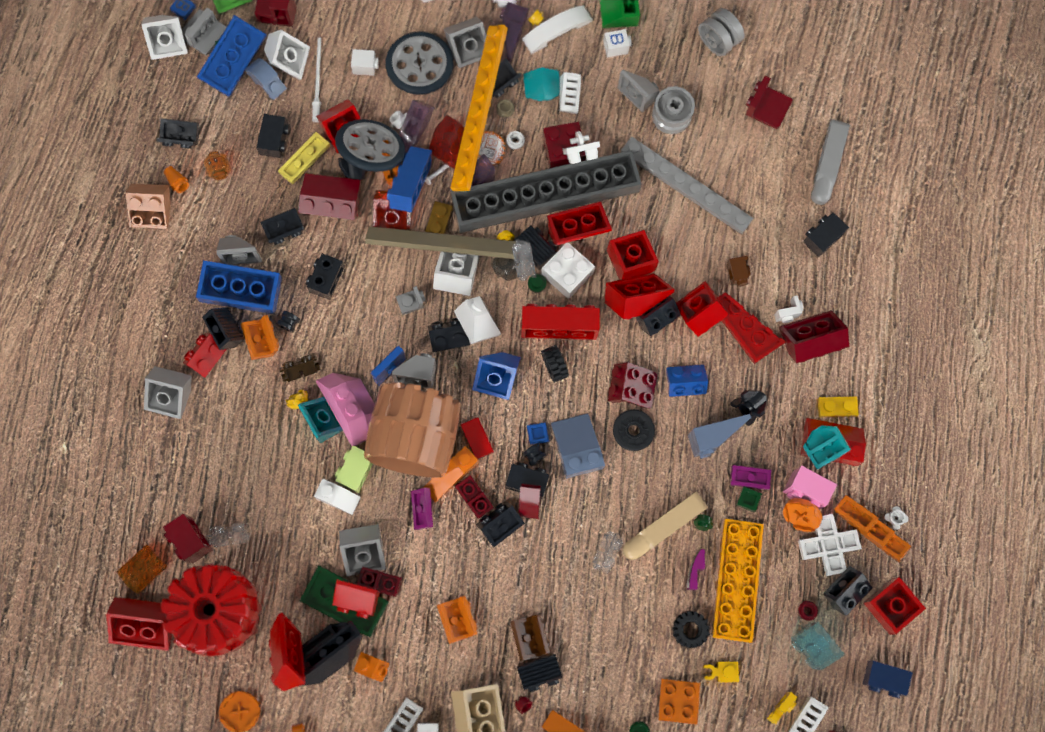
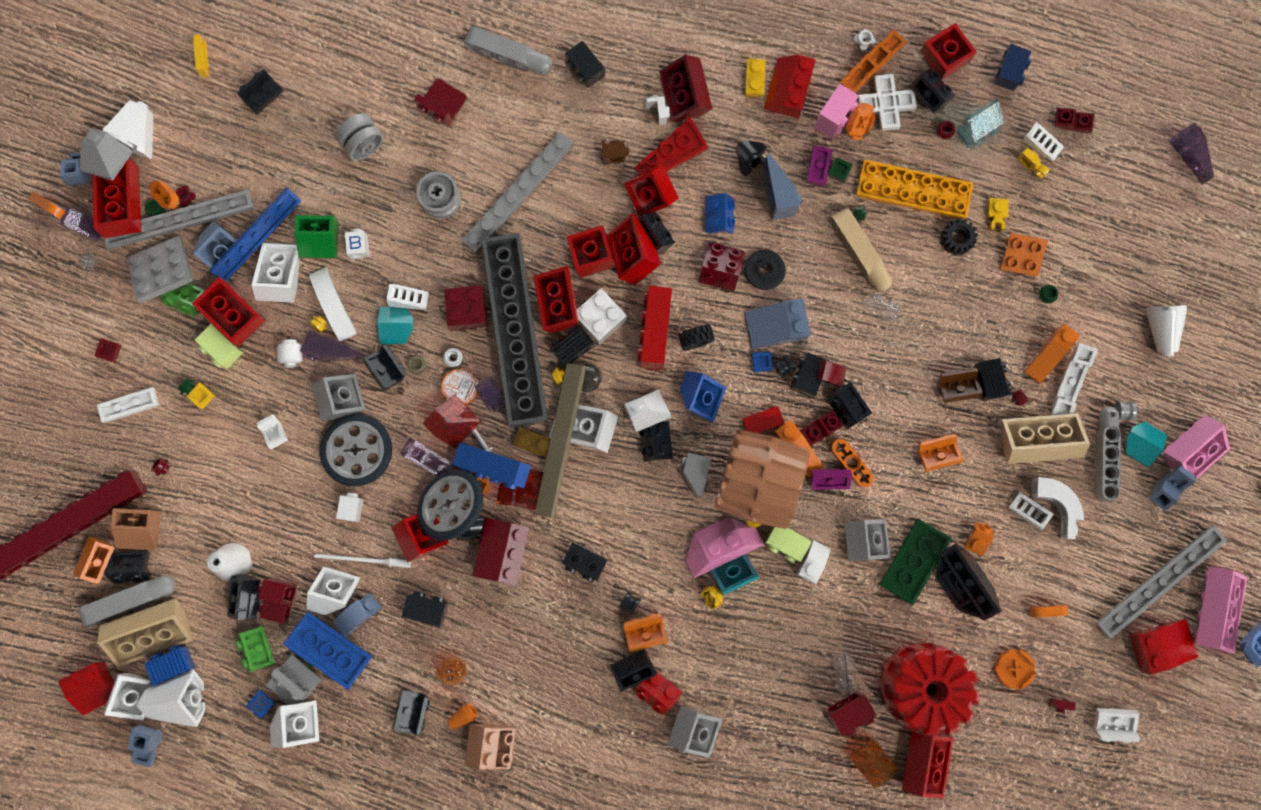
camera: 80 degrees left, 5 degrees up
blue brick [196,260,282,315] -> none
light grey slope [217,235,262,265] -> none
black bracket [260,207,304,245] -> none
red slope [268,612,305,692] -> none
light yellow plate [278,132,330,185] -> none
dark brown hinge [279,355,321,382] -> none
slope [333,580,380,619] -> none
dark red slope [357,566,402,597] -> none
blue plate [371,346,406,386] -> none
white plate [390,111,408,129] -> none
light grey bracket [396,286,426,315] -> none
light orange plate [450,24,508,191] -> none
clear hinge [512,239,536,281] -> none
dark green plate [528,274,546,293] -> none
white hips [563,131,600,164] -> none
light grey slope [617,70,660,113] -> none
magenta slope [687,549,705,591] -> none
teal slope [803,425,851,470] -> none
none -> orange beam [831,439,873,488]

